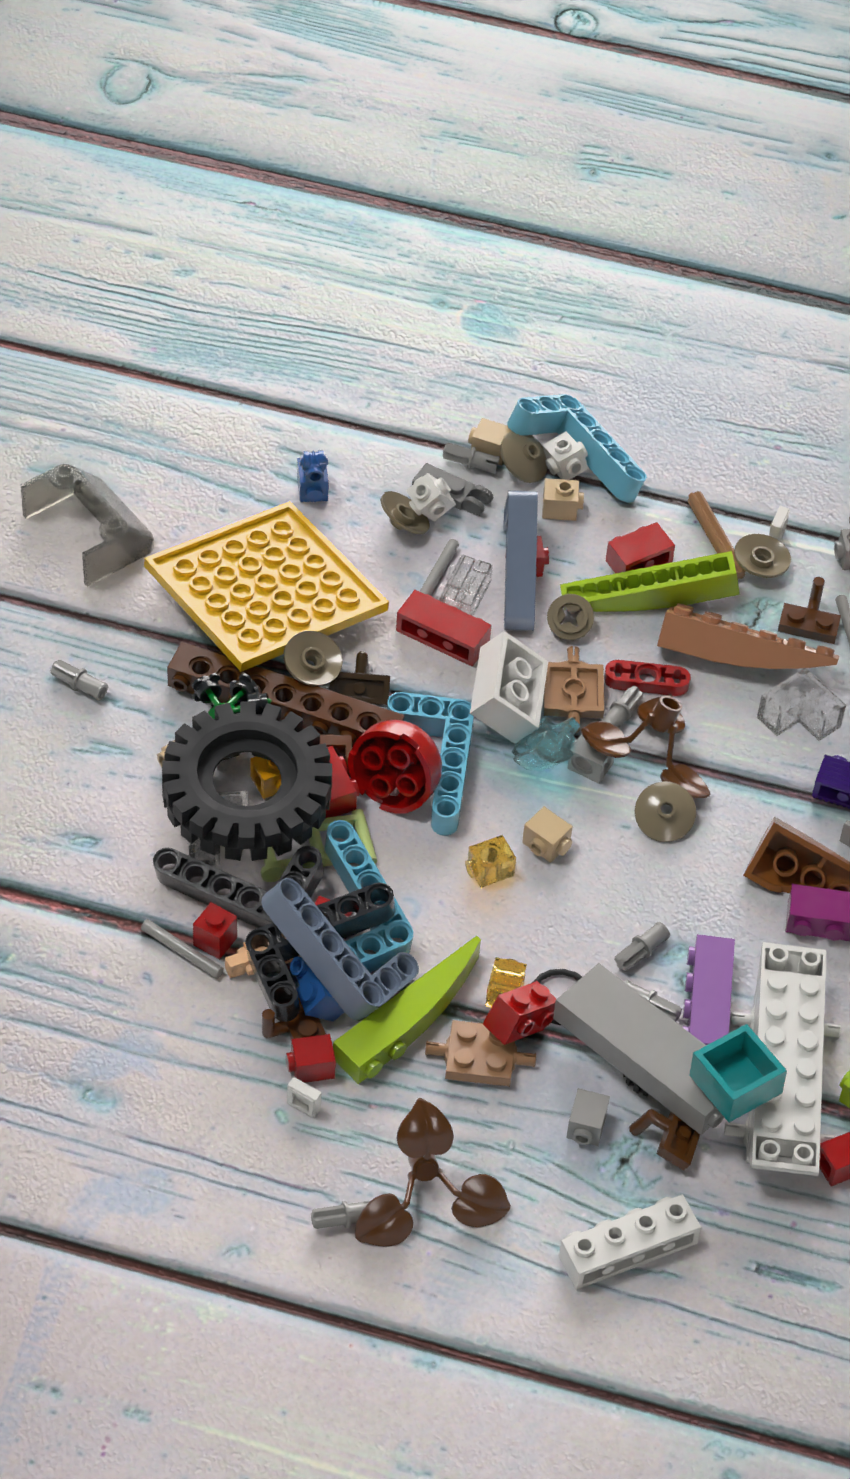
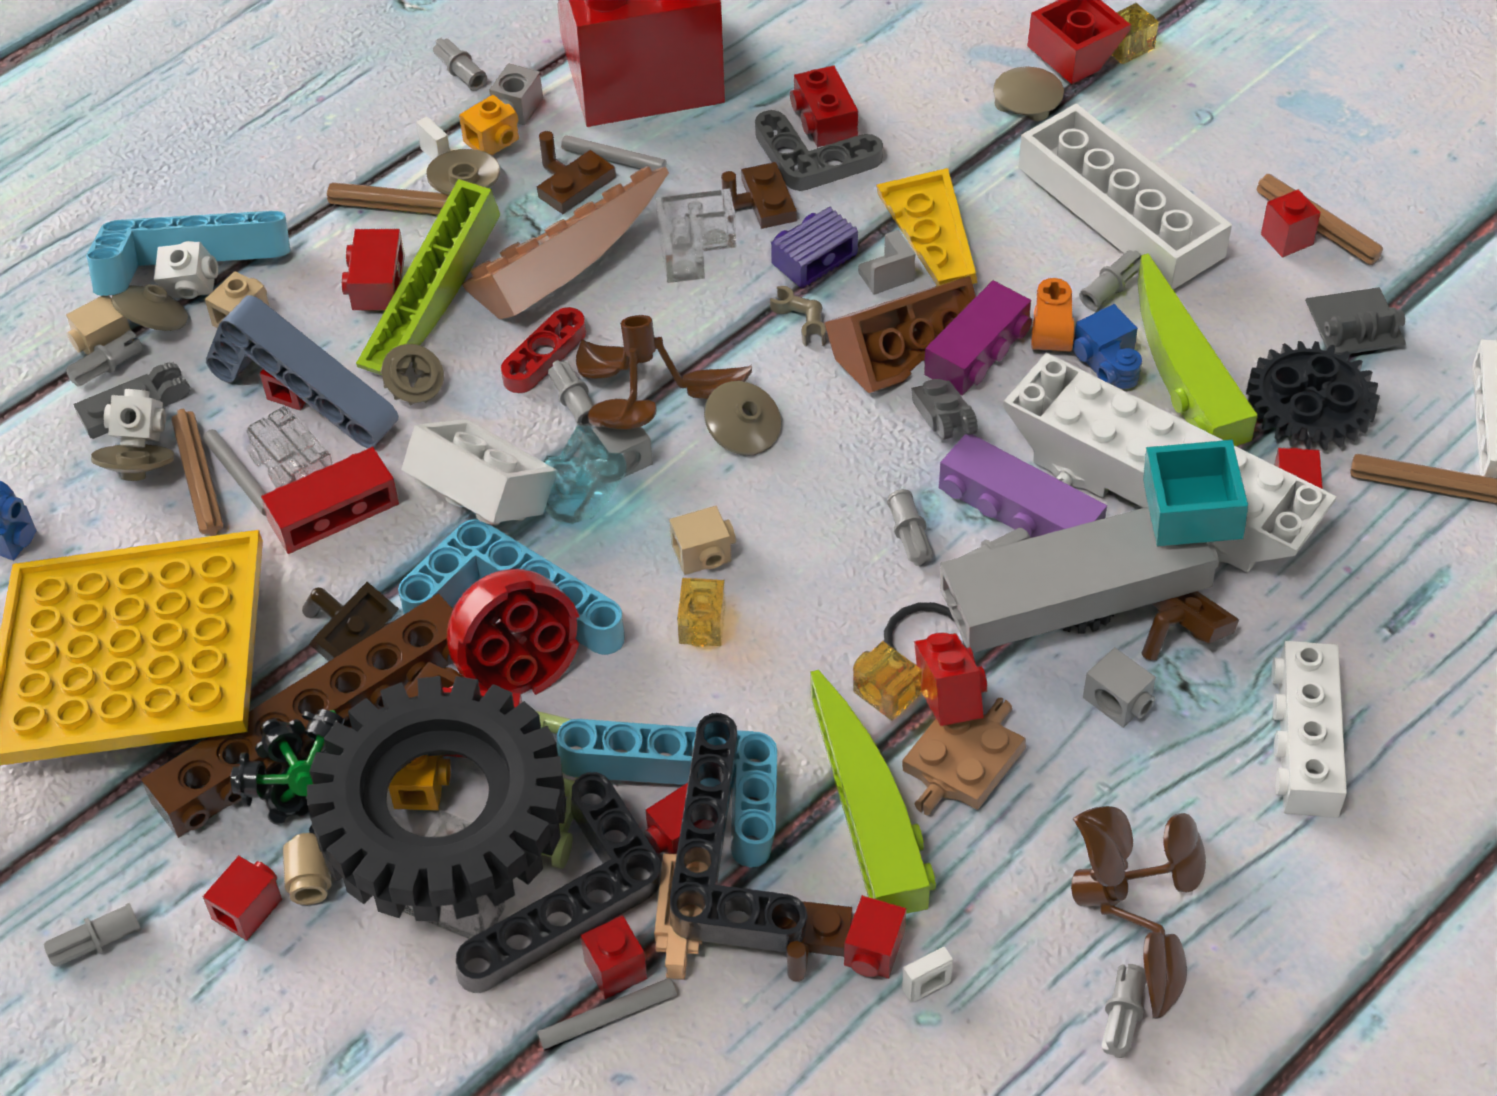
camera: 55 degrees left, 0 degrees up
sand blue beam [261,878,419,1021] -> none
dark tan dish [284,631,343,686] -> none
blue brick [290,956,344,1022] -> none
medium nougat plate [543,646,604,733] -> none
none -> medium nougat axle [172,409,223,536]
none -> red brick [202,855,283,941]
none -> light orange brick [459,95,519,155]
none -> dark tan arm [770,286,827,347]
none -> dark grey hinge [911,379,978,440]

